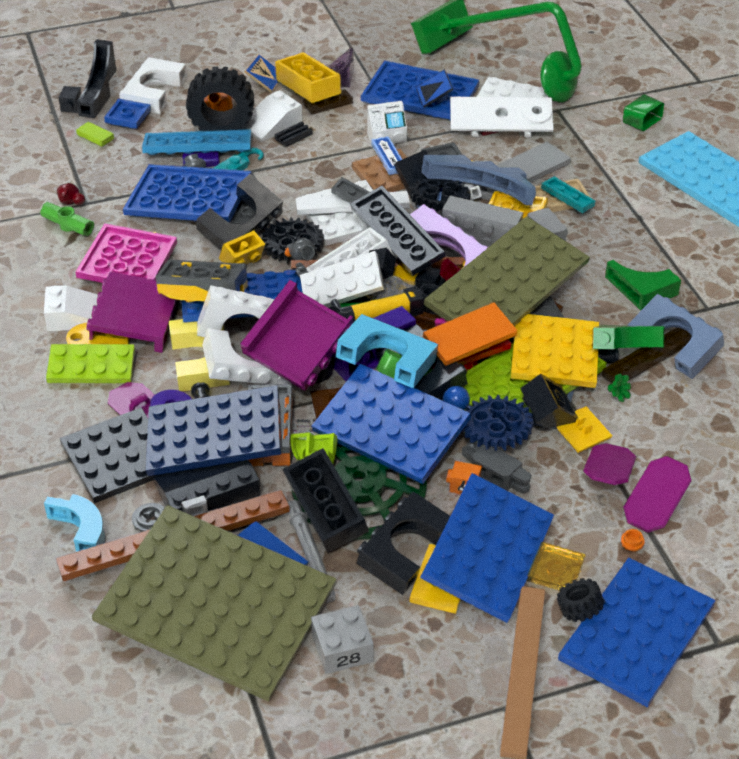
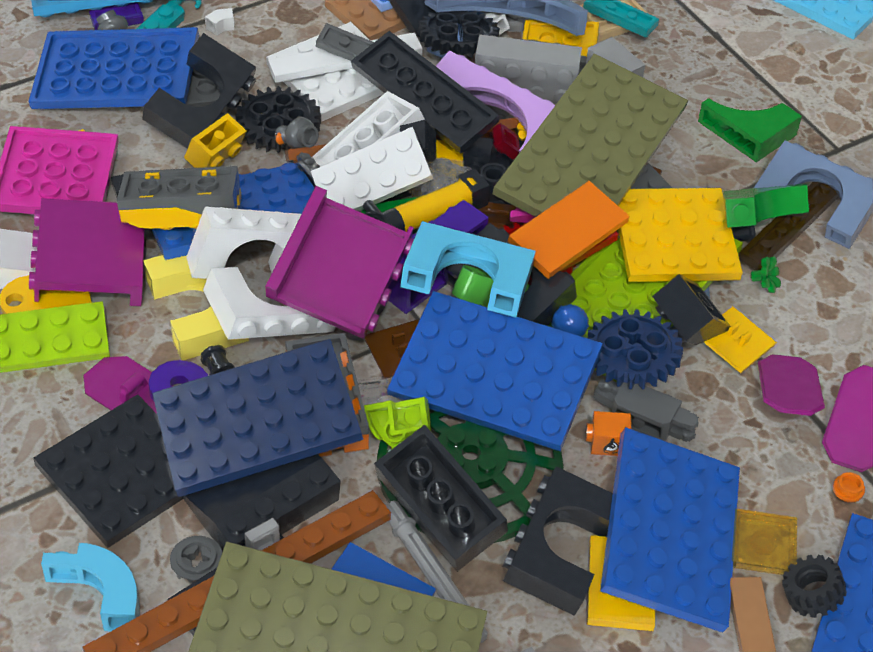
camera: 15 degrees left, 5 degrees up
none -> white piece [205,8,234,36]

